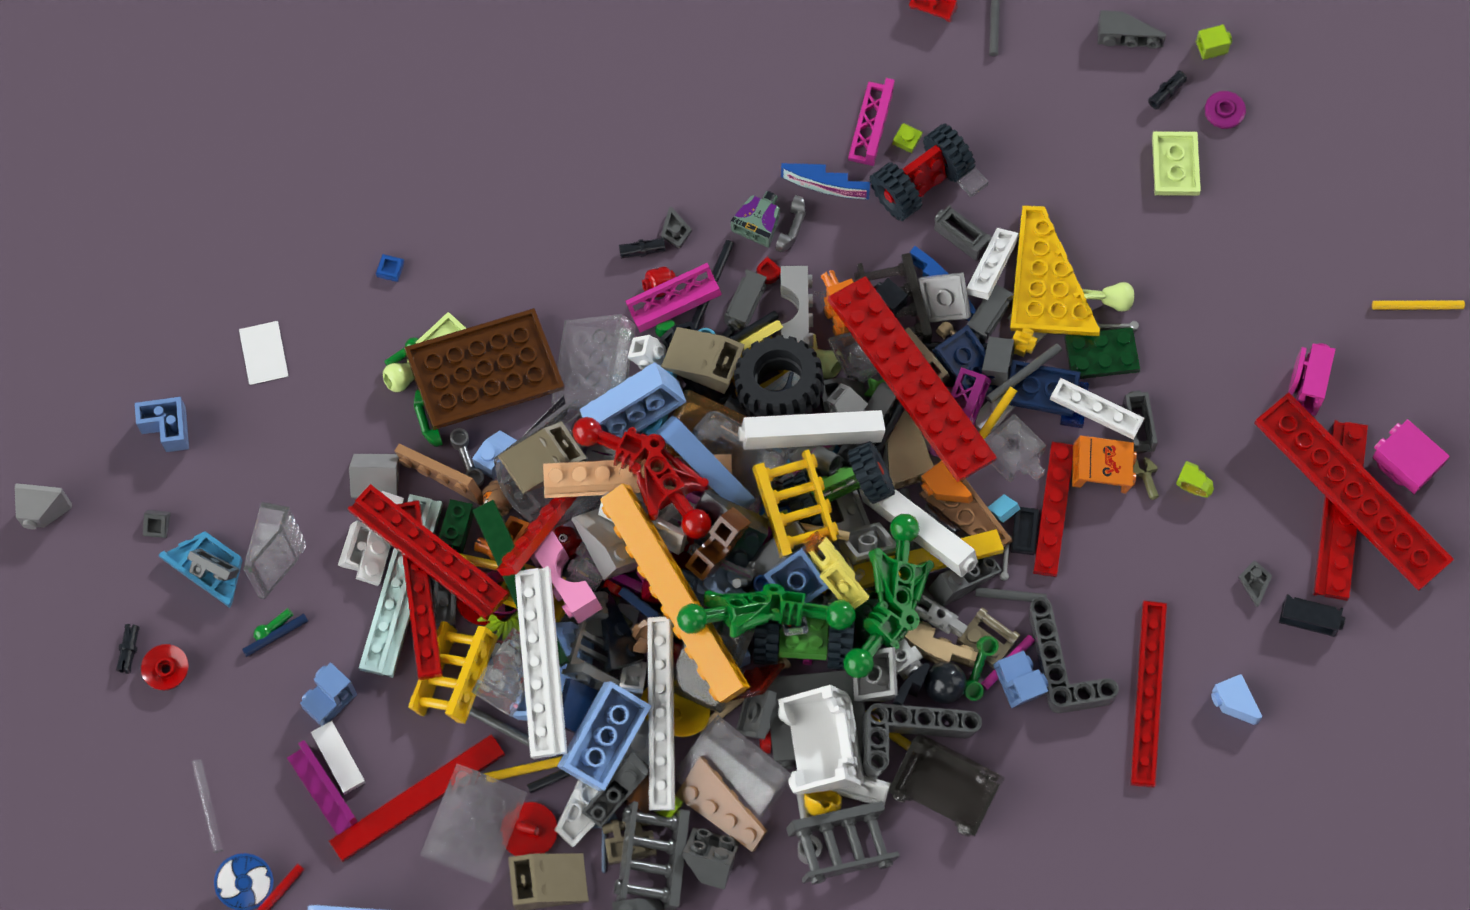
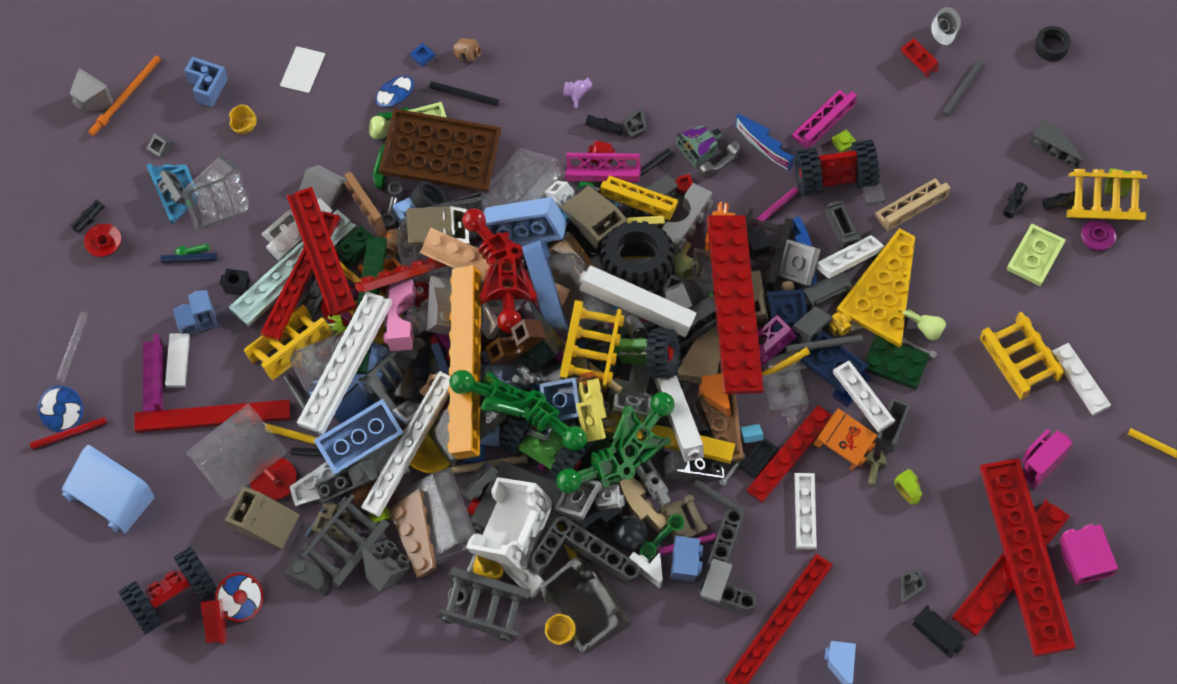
camera: 30 degrees right, 5 degrees down
clear red piece [730,663,785,701] -> none
none -> orange bar [88,55,161,136]
none -> black brick [220,268,251,296]
none -> yellow hair [229,105,257,134]
none -> shield [375,76,414,107]
none -> black tyre [411,181,447,208]
none -> black piece [429,81,499,106]
none -> medium nougat head [453,38,481,62]
none -> yellow hair [545,614,576,645]
none -> lavender animal [563,78,592,109]
none -> yellow fence [601,175,678,221]
none -> white slope [629,552,663,589]
none -> light grey tile [700,558,732,603]
none -> dark pink bar [754,187,799,226]
none -> white tile [794,473,817,550]
none -> tan fence [875,178,951,232]
none -> yellow fence [979,312,1063,400]
none -> black pin [1003,182,1028,219]
none -> white plate [1052,343,1111,416]
none -> yellow fence [1066,169,1147,221]

